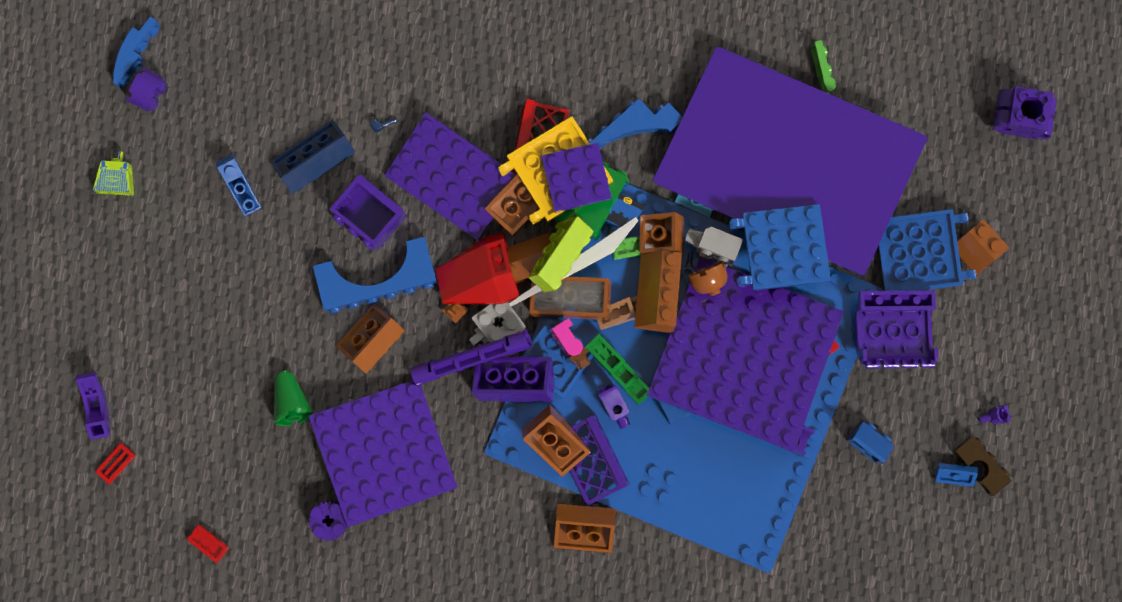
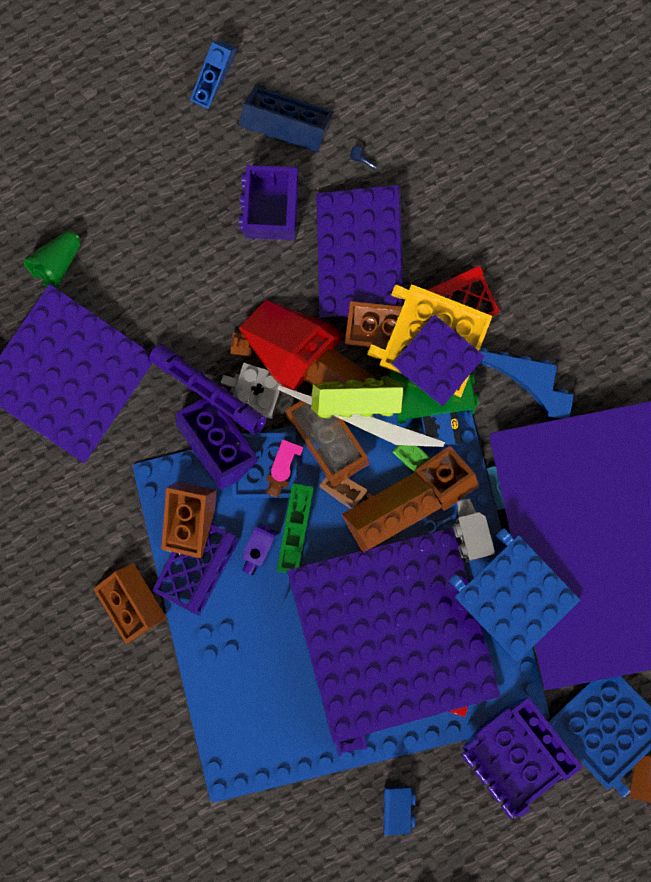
camera: 60 degrees right, 0 degrees up
blue arch [313,237,437,314] -> none
dark orange slope [336,303,405,374] -> none
dark orange cylinder [688,262,728,296] -> none

